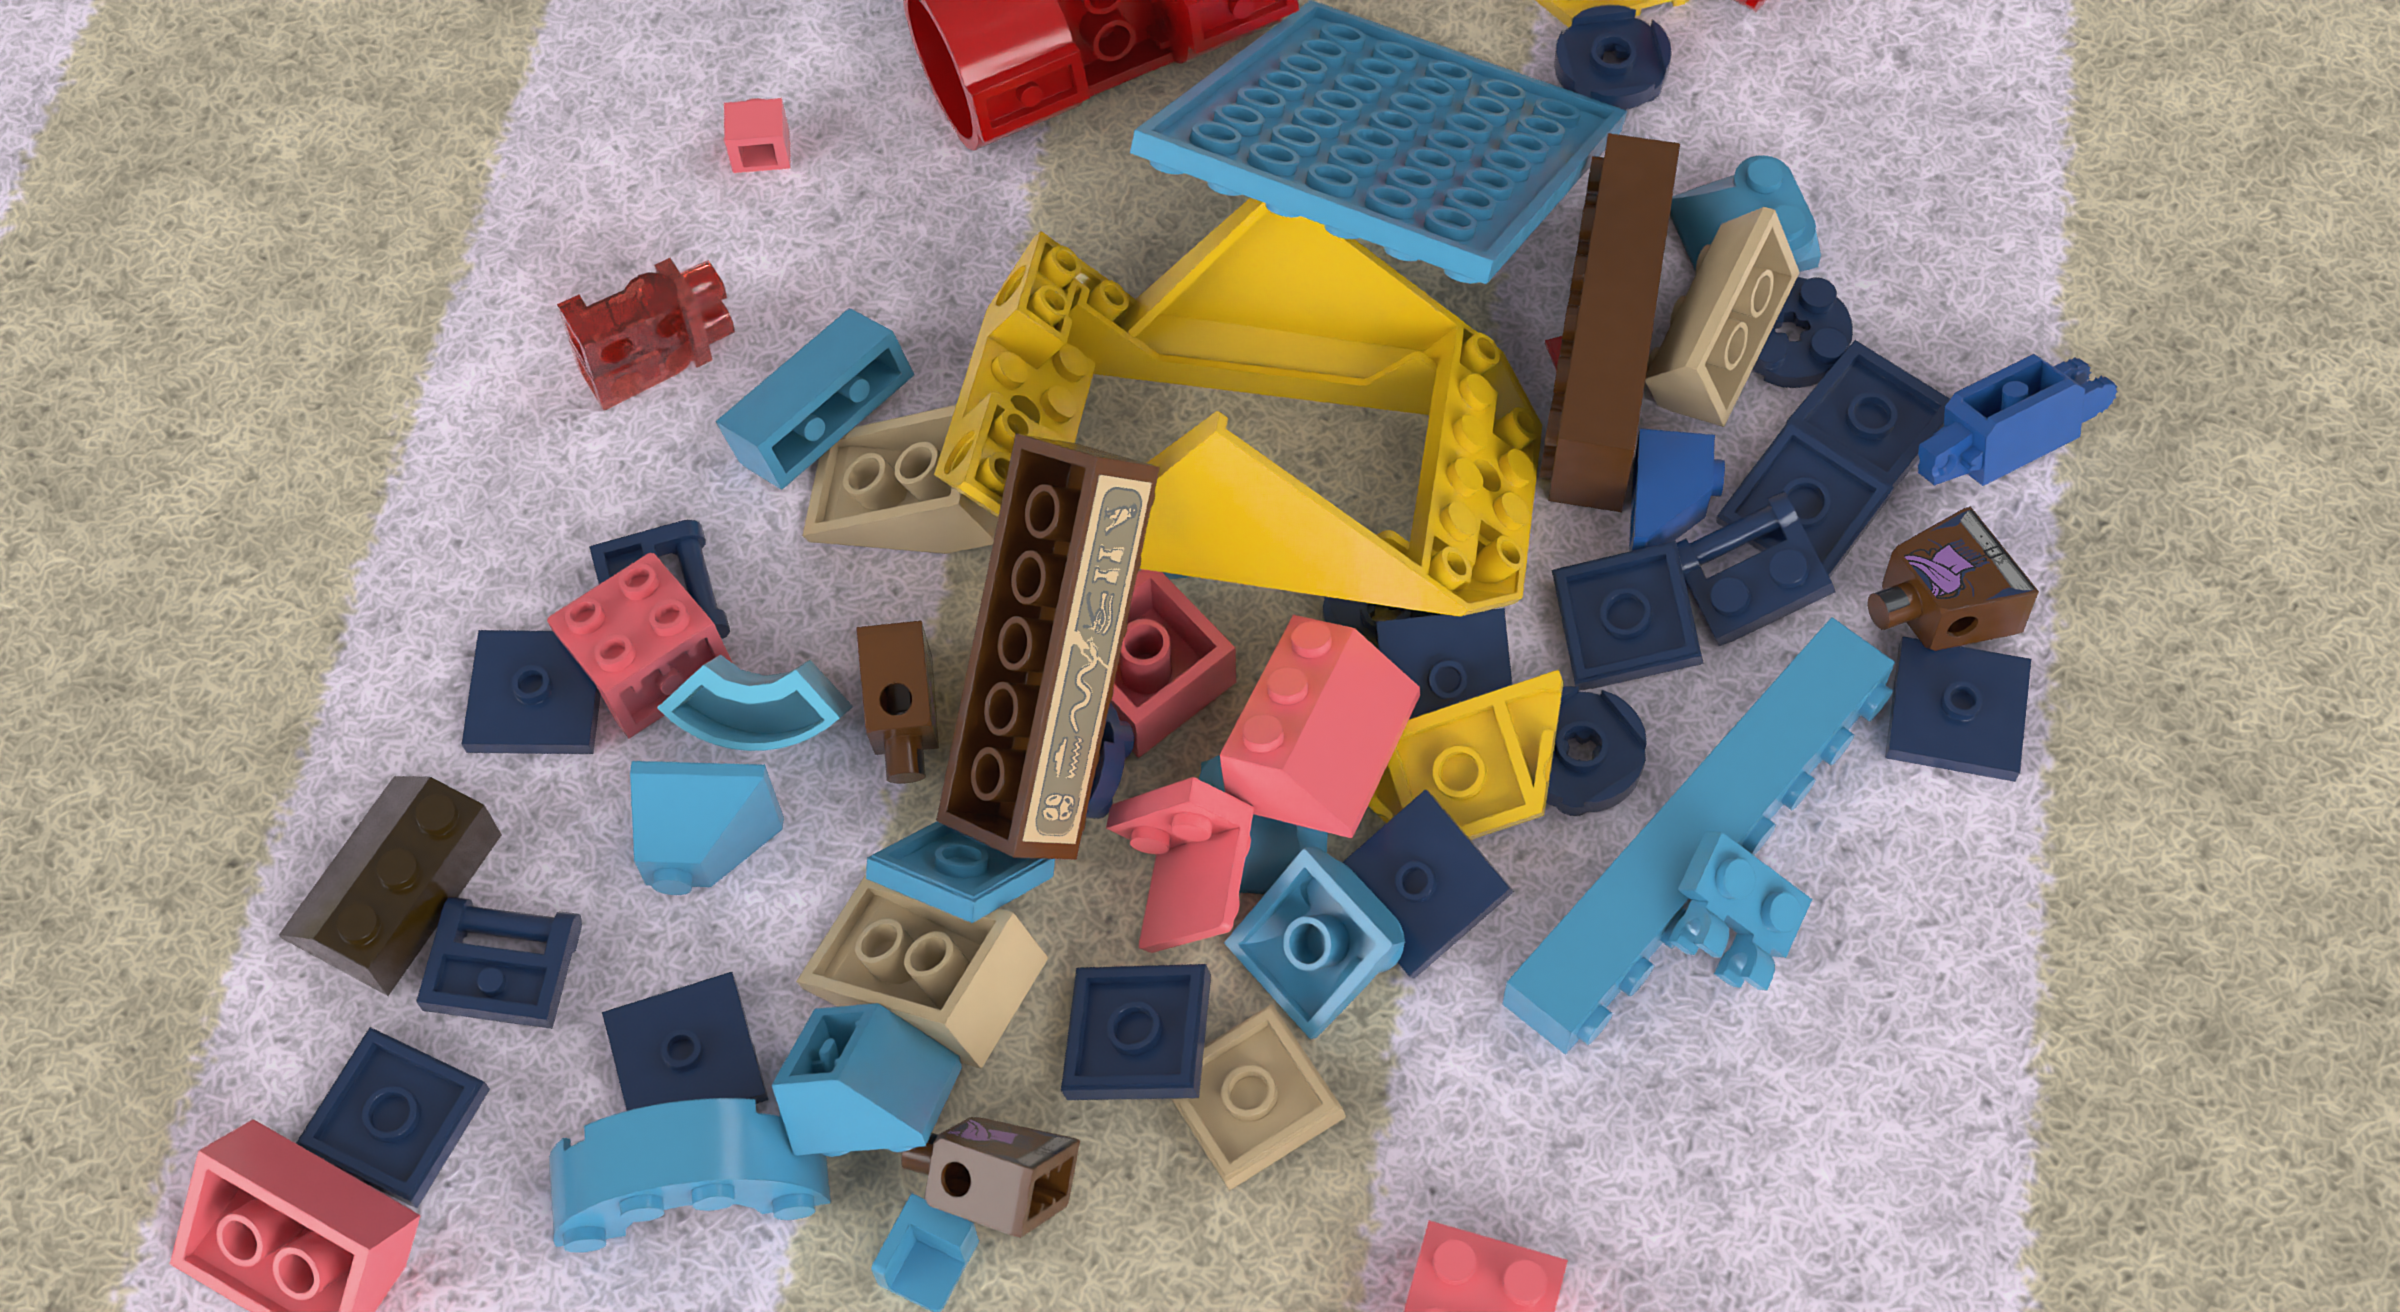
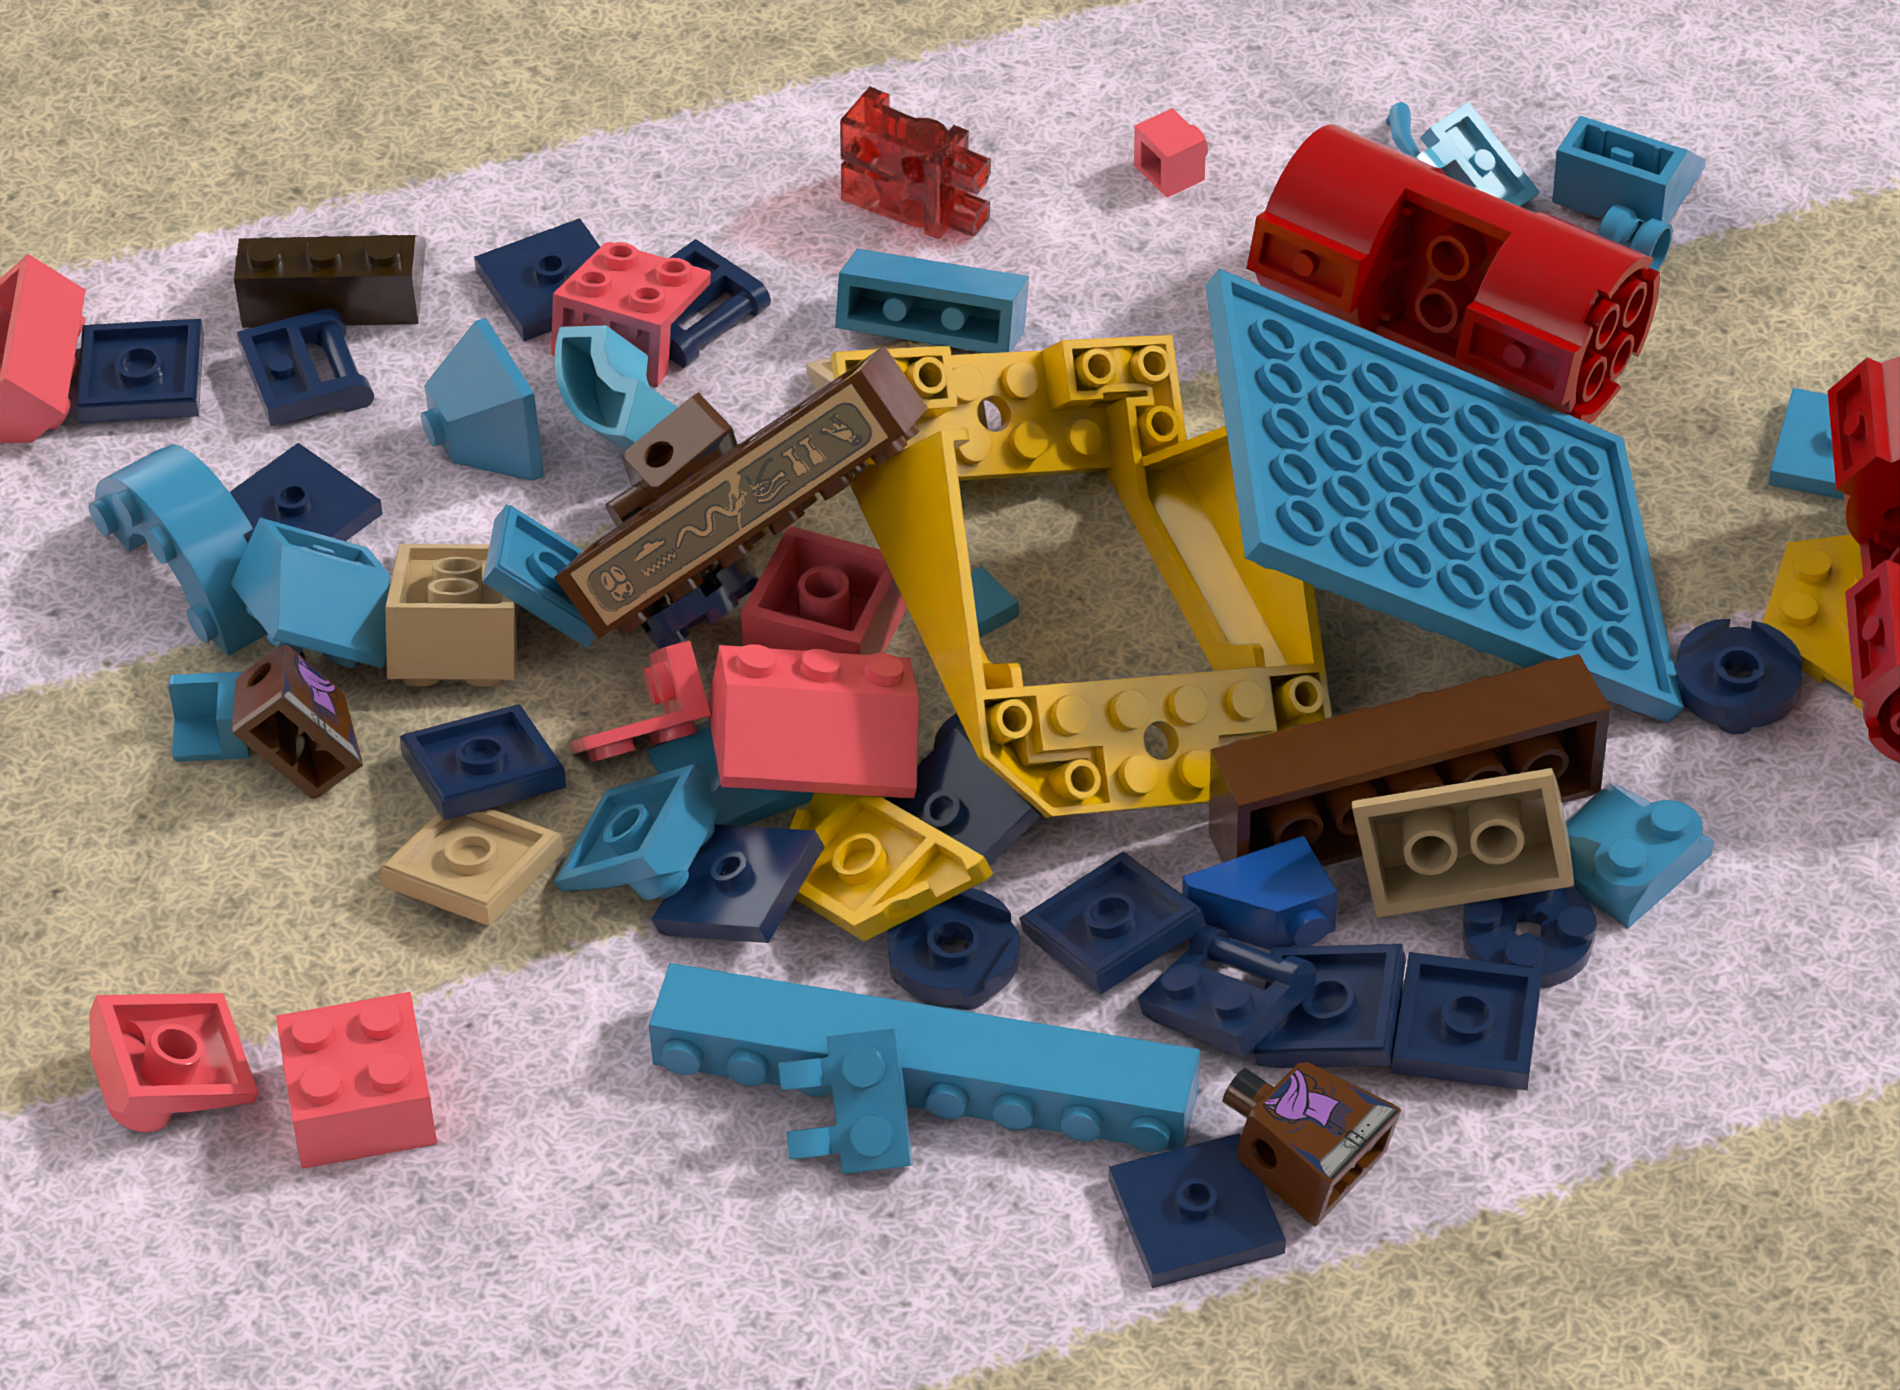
camera: 60 degrees right, 15 degrees down
blue hinge [1918,354,2118,486] -> none

